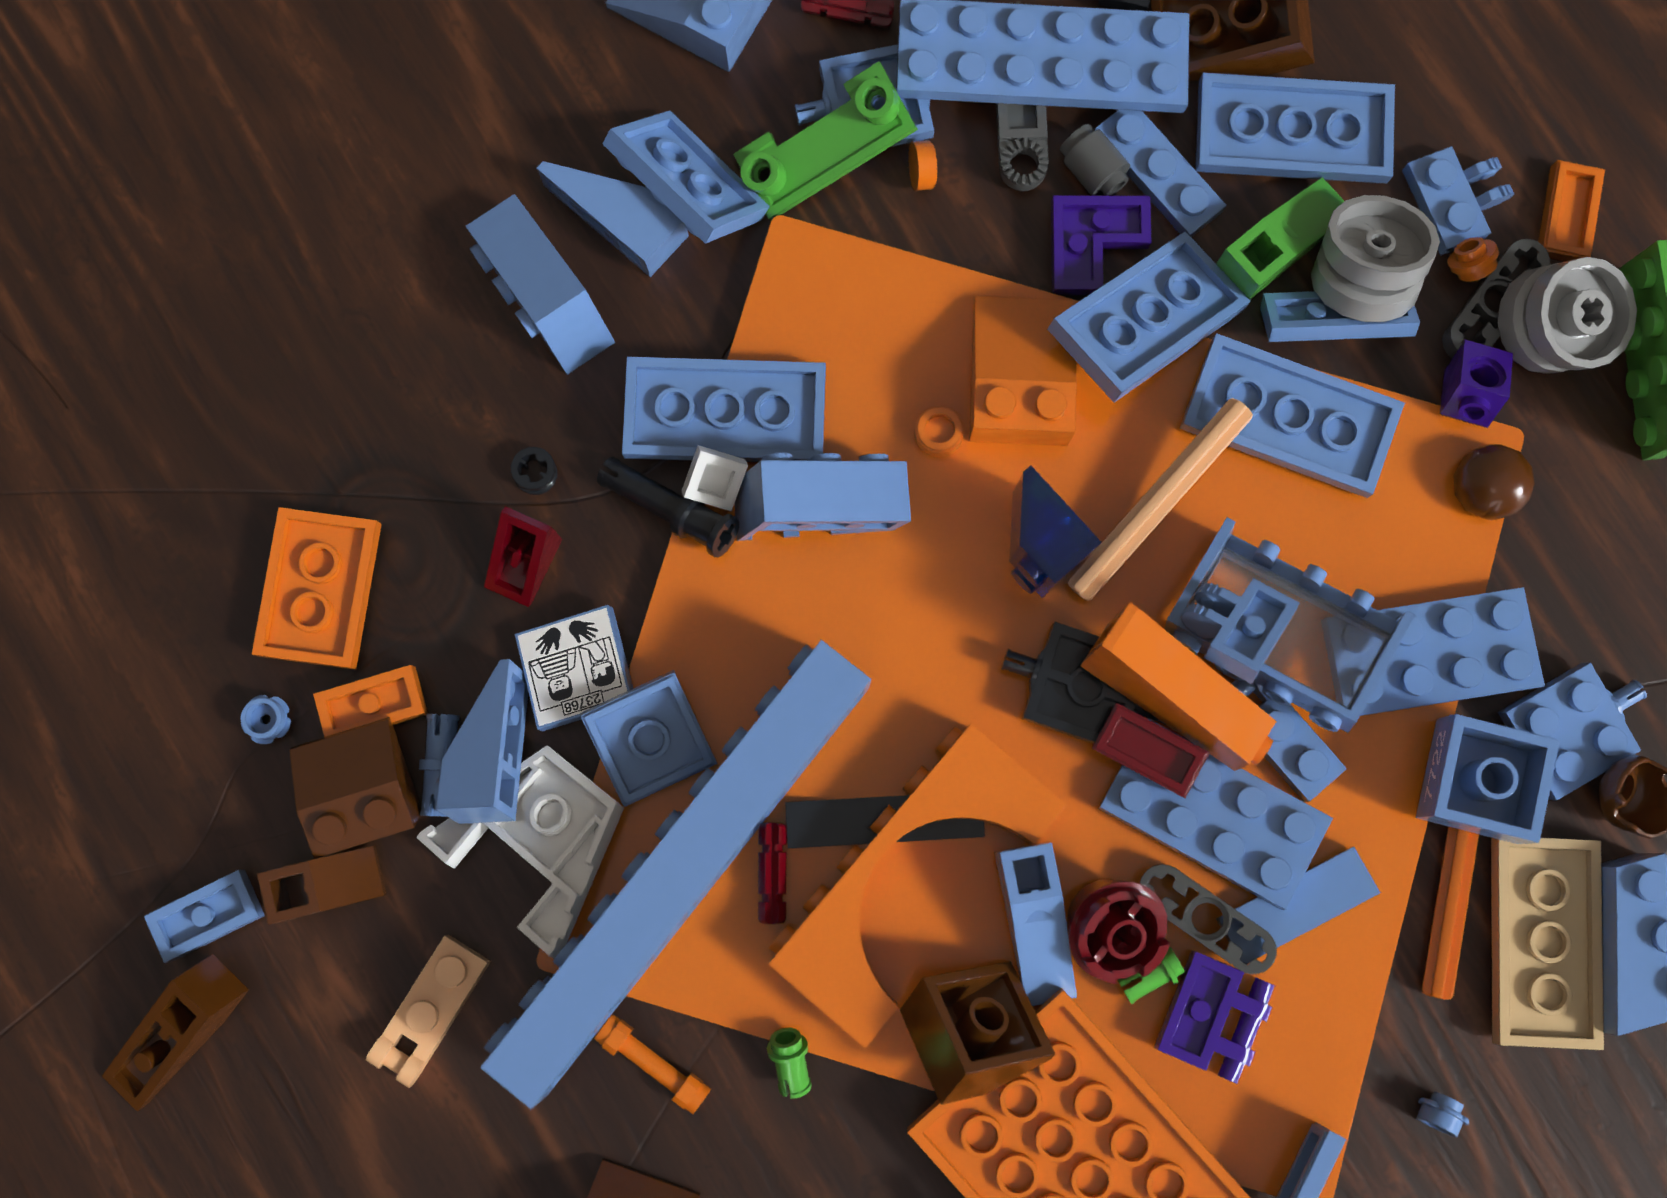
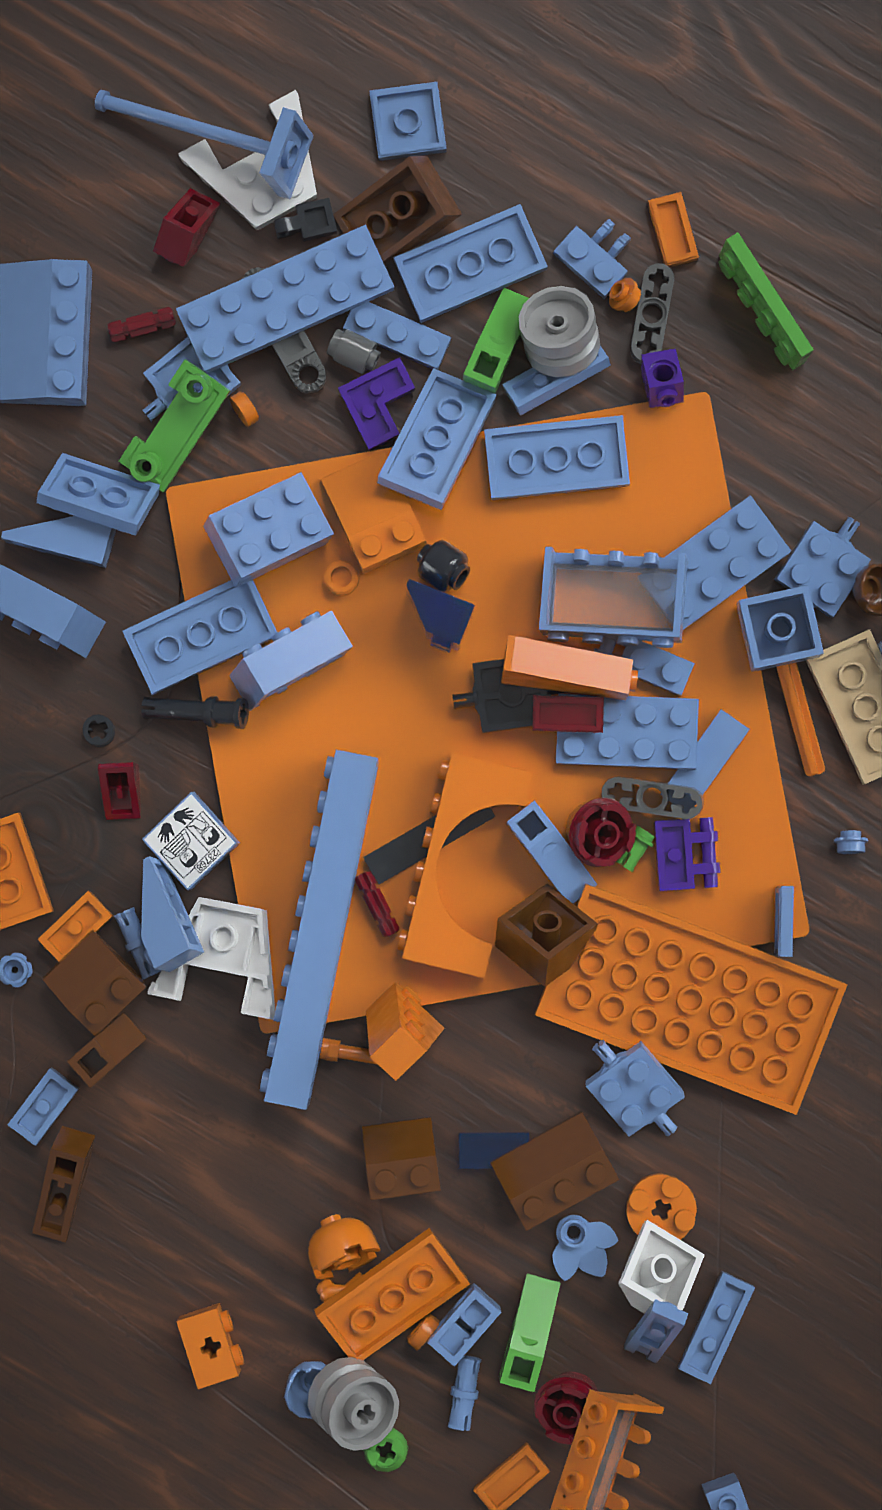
camera: 30 degrees left, 5 degrees up
light nougat plate [366,935,491,1088] -> none
medium blue tile [580,670,717,807] -> none
white plate [682,445,748,511] -> none
bright green pin [767,1028,812,1099] -> none
light nougat axle [1068,398,1253,601] -> none
medium blue hinge [1180,578,1300,684] -> none
reddish brown hair [1453,444,1535,520] -> none
light grey wheel [1498,257,1637,374] -> none
none -> medium blue brick [203,472,334,588]
none -> orange wedge [366,982,445,1081]
none -> black head [417,540,470,592]

